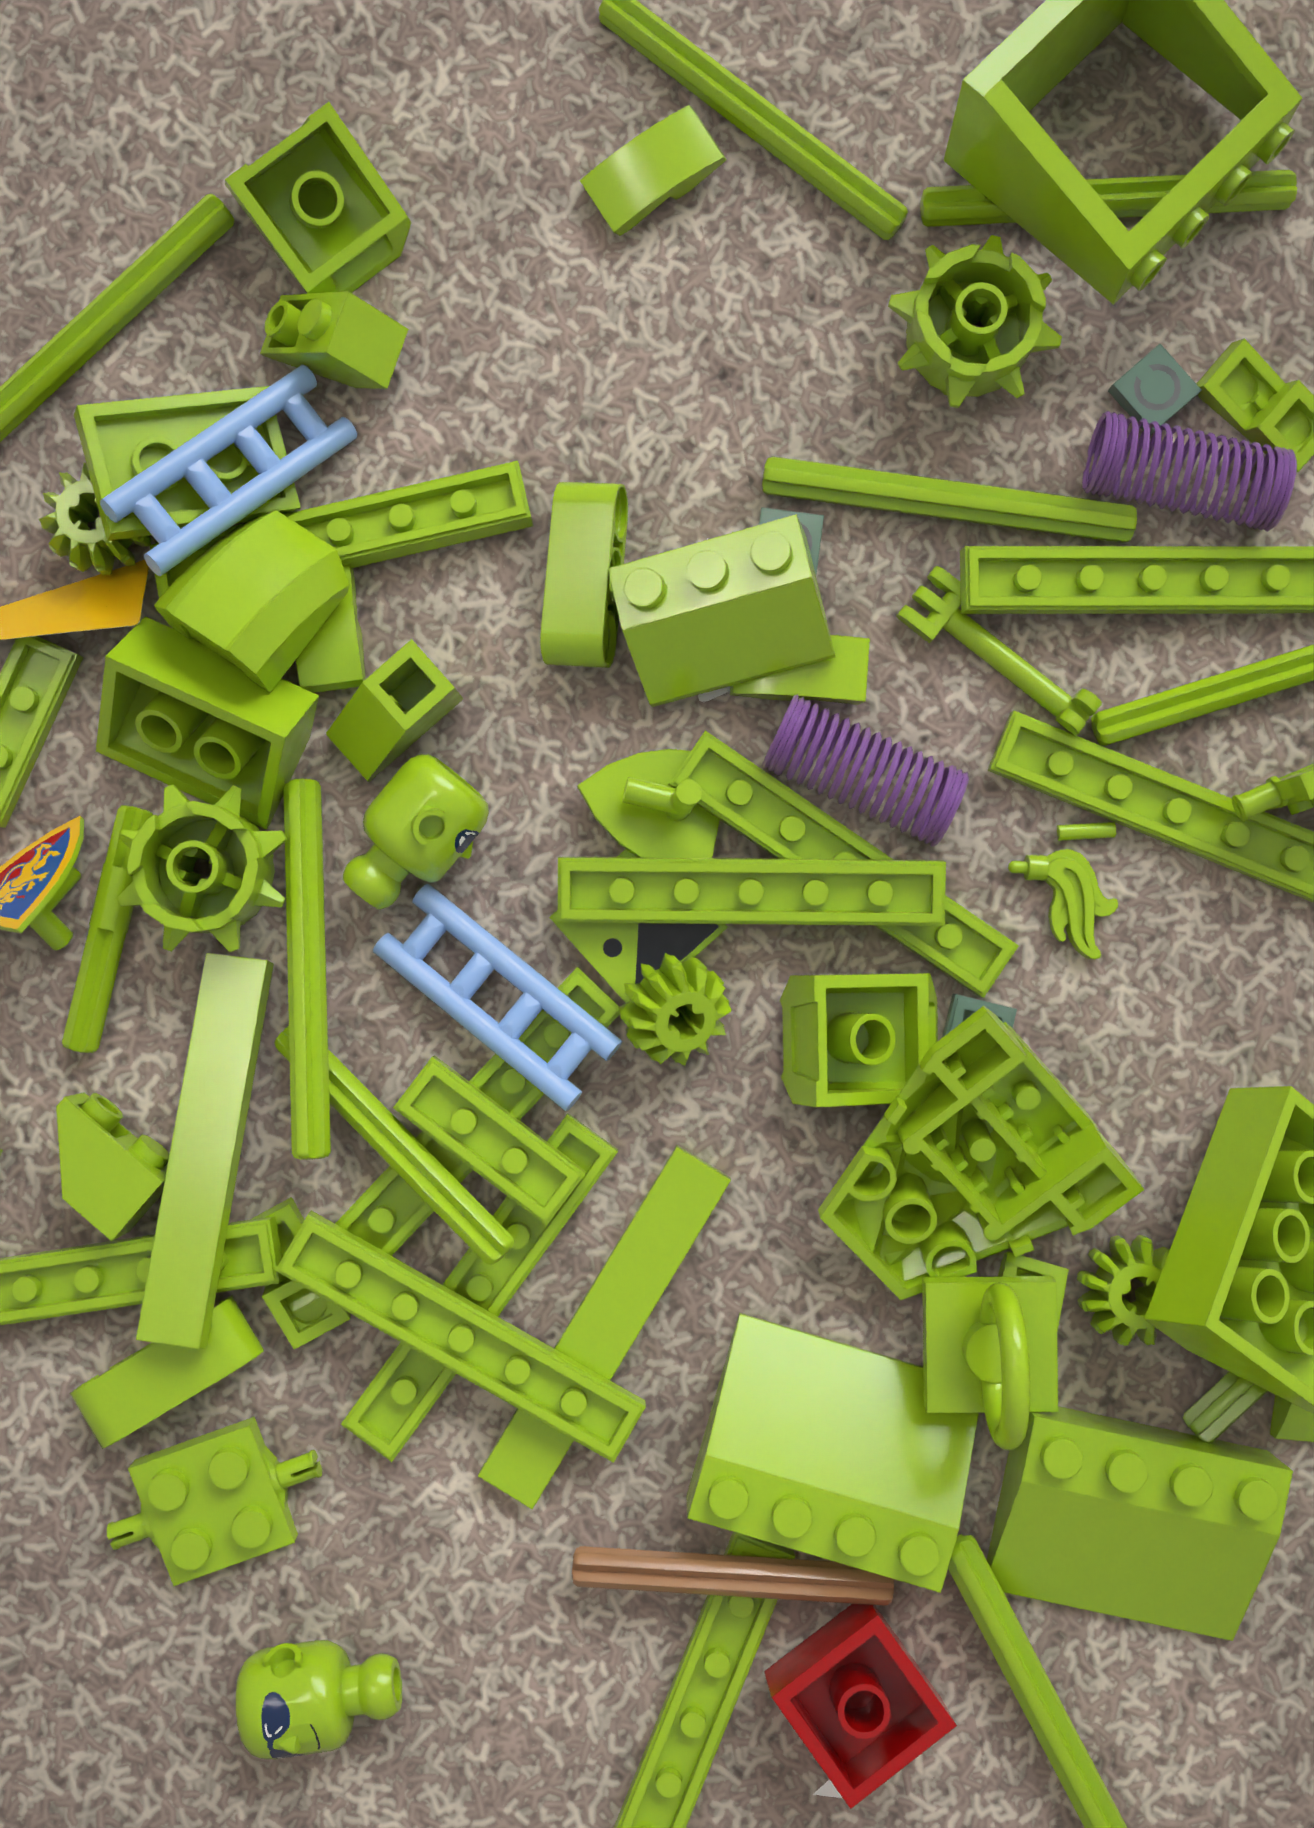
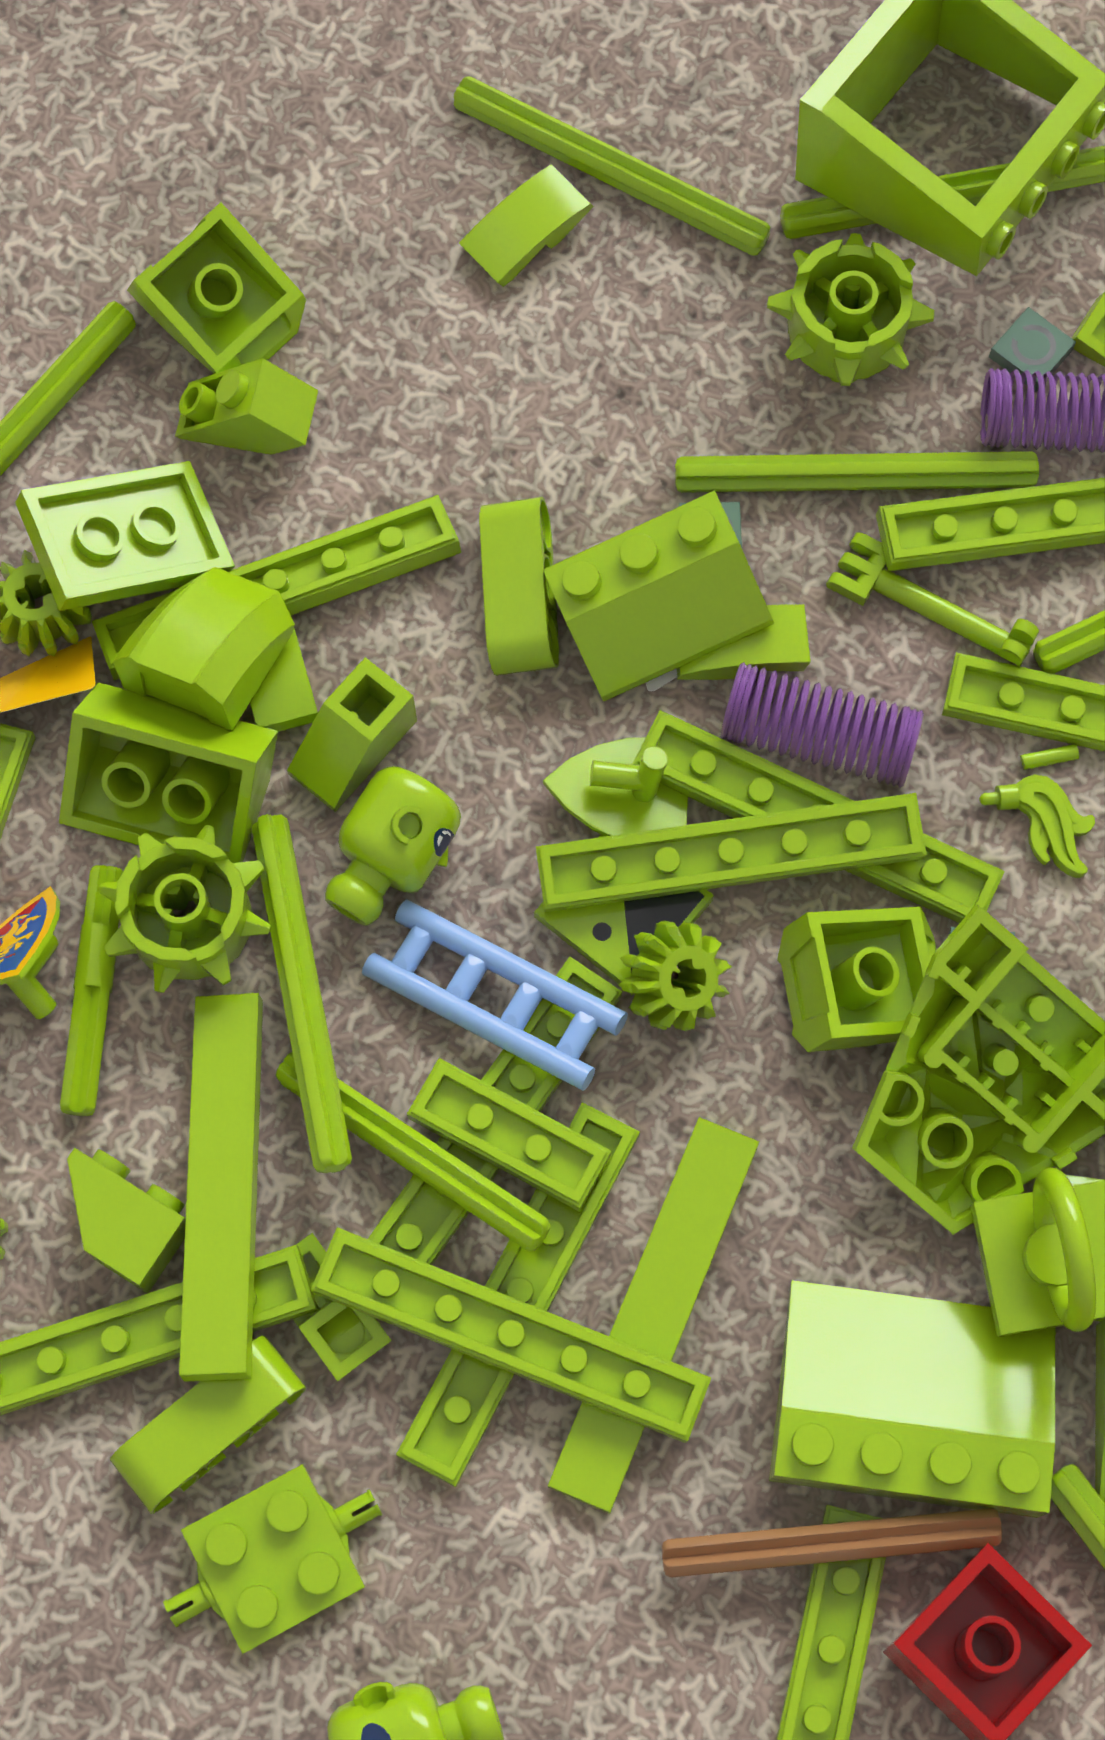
camera: 10 degrees left, 15 degrees down
light blue bar [100,365,357,576] -> none

